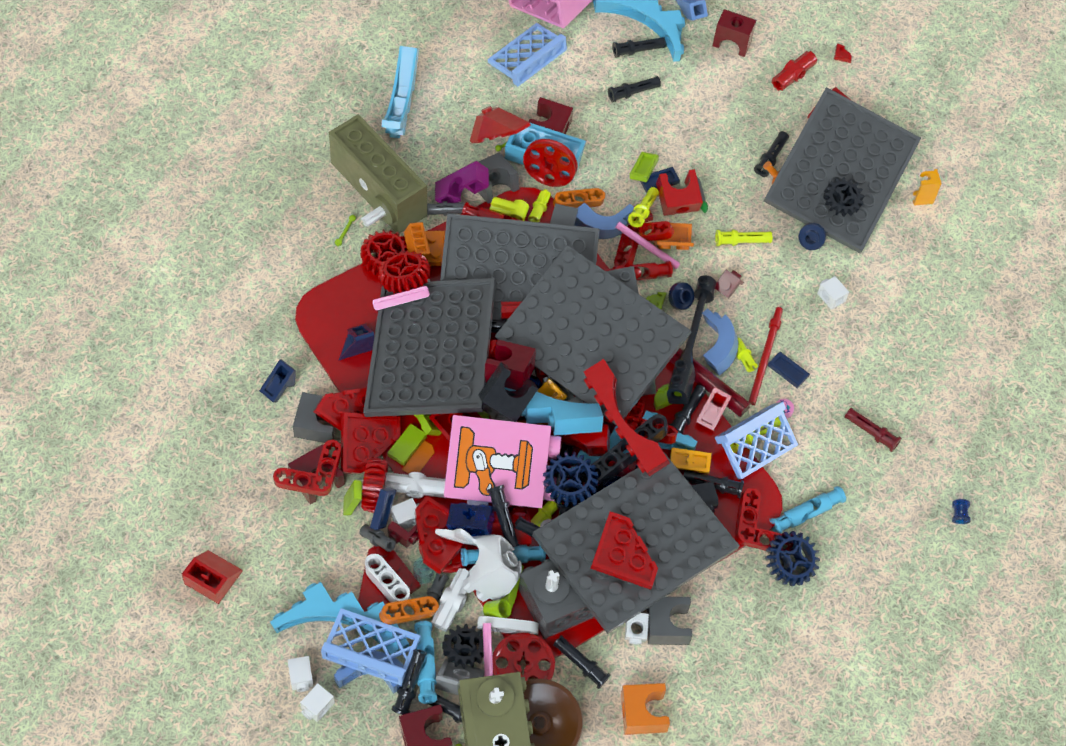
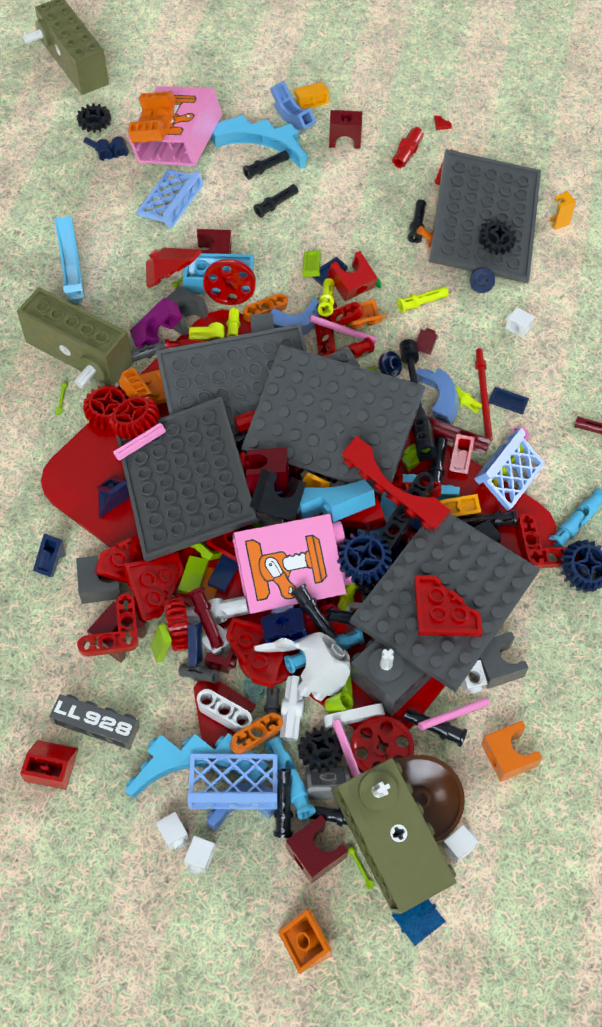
camera: 15 degrees left, 0 degrees up
none -> dark grey brick [49,694,139,750]
none -> dark red pin [187,587,224,650]
none -> dark blue tile [207,555,239,593]
none -> bright pink bar [418,698,490,731]

